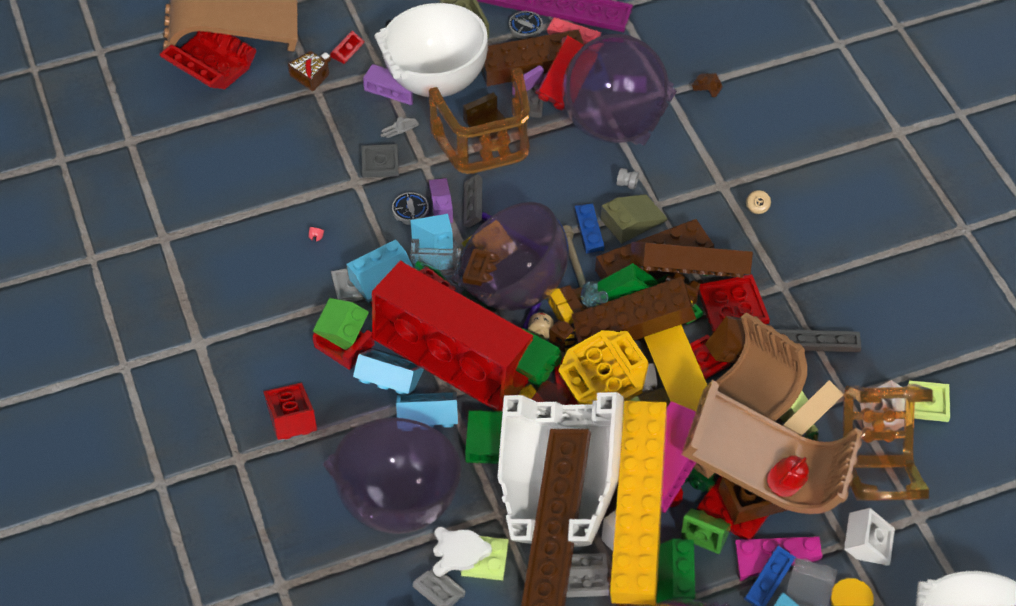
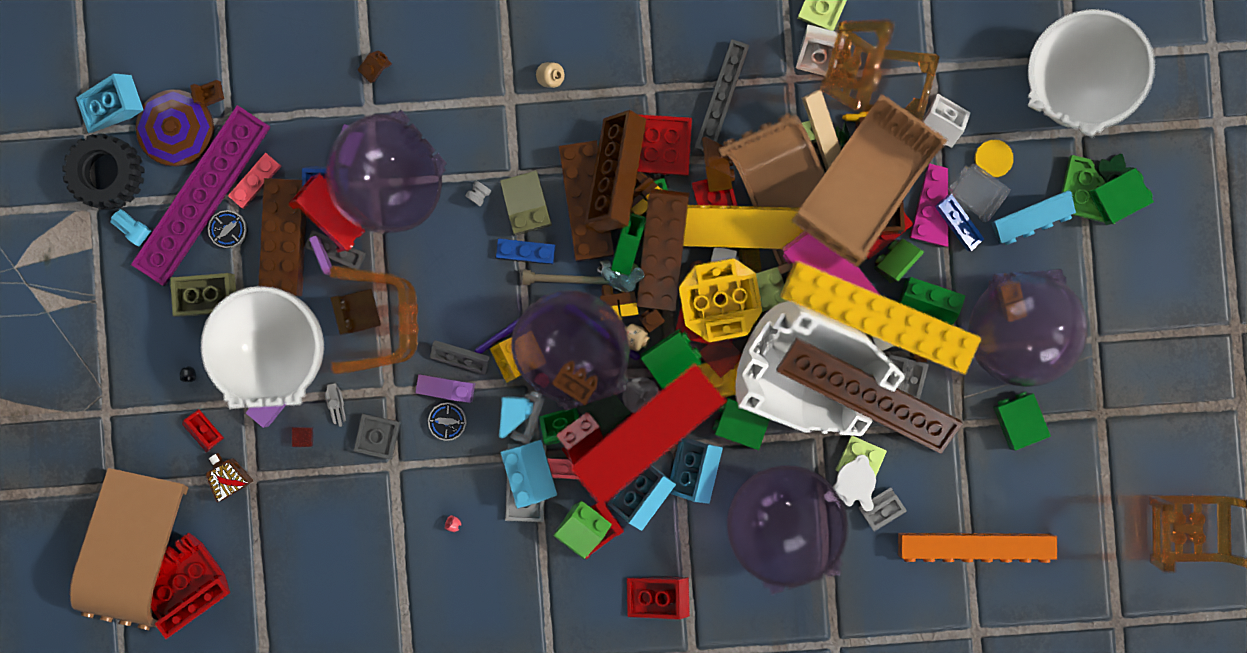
camera: 75 degrees left, 35 degrees up
red piece [767,456,809,497] -> none
none -> clear red plate [292,427,313,447]

